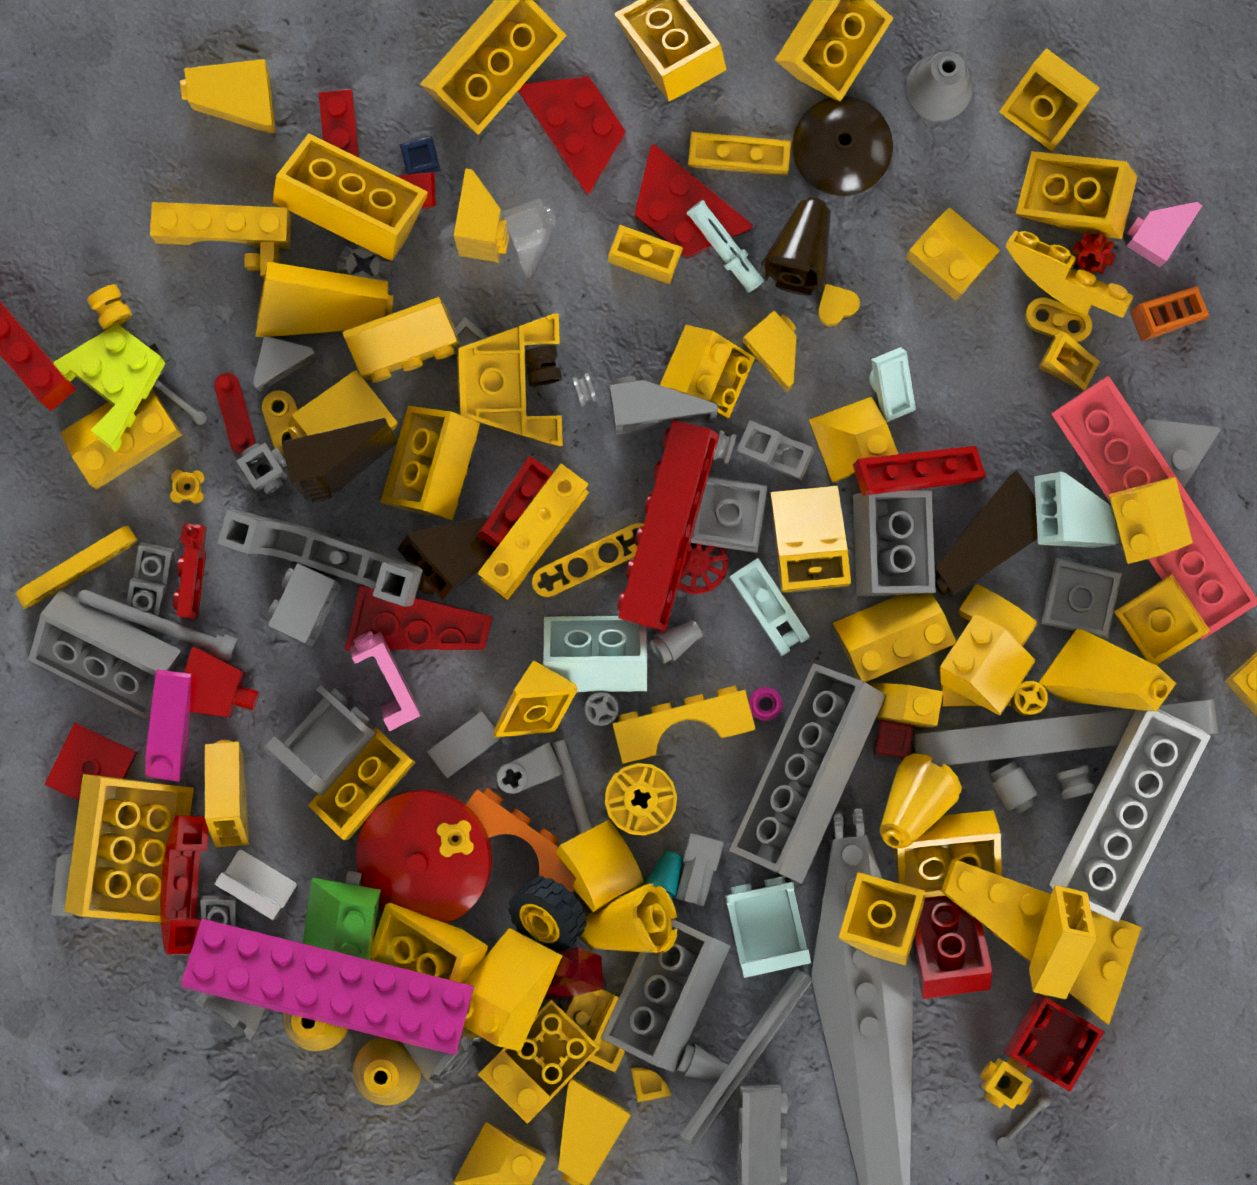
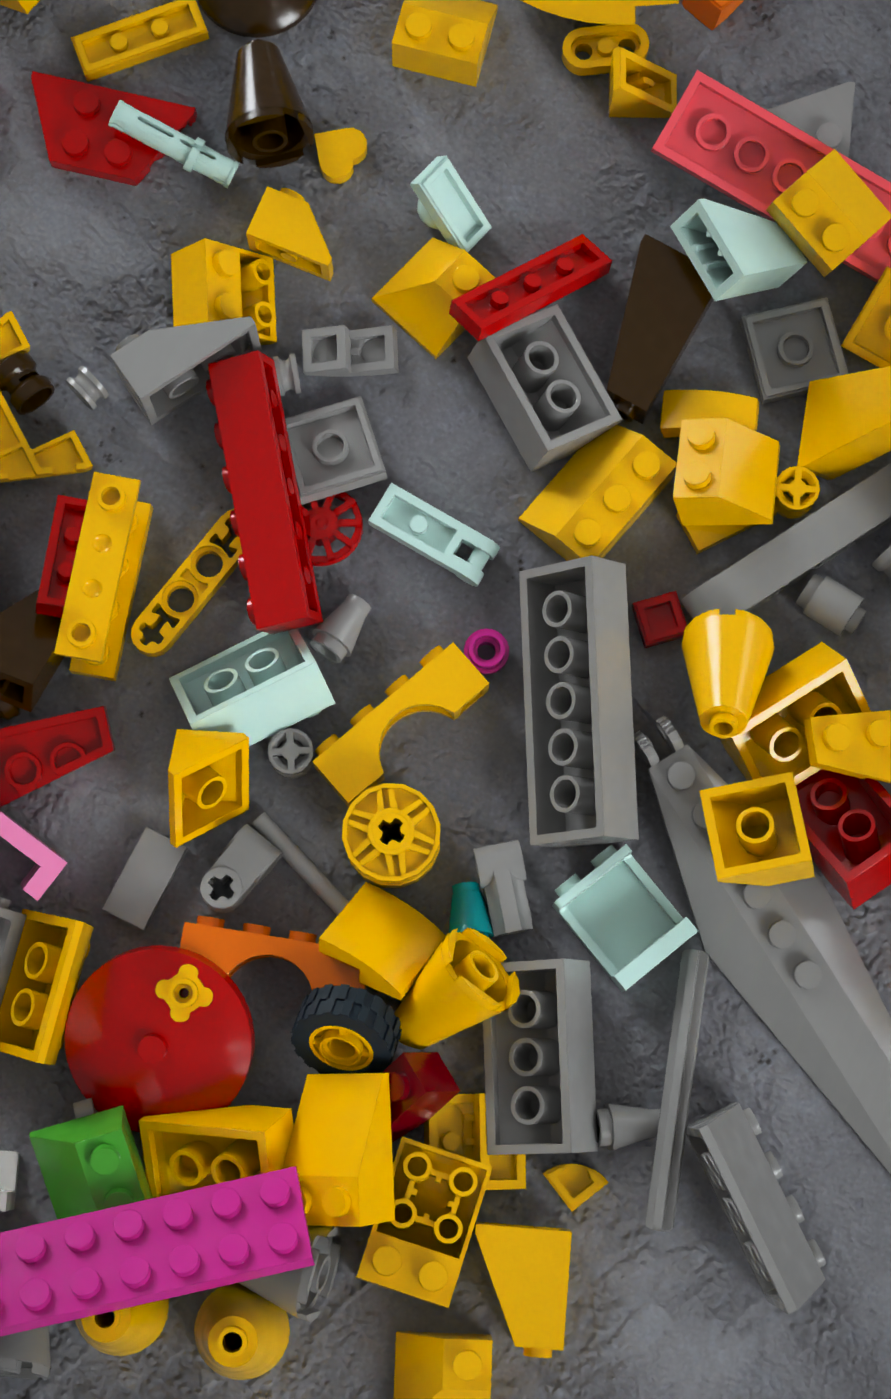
camera: 25 degrees left, 5 degrees down
yellow slope [608,225,683,284] -> none
yellow slope [770,486,851,593] -> none
yellow slope [867,682,943,729] -> none

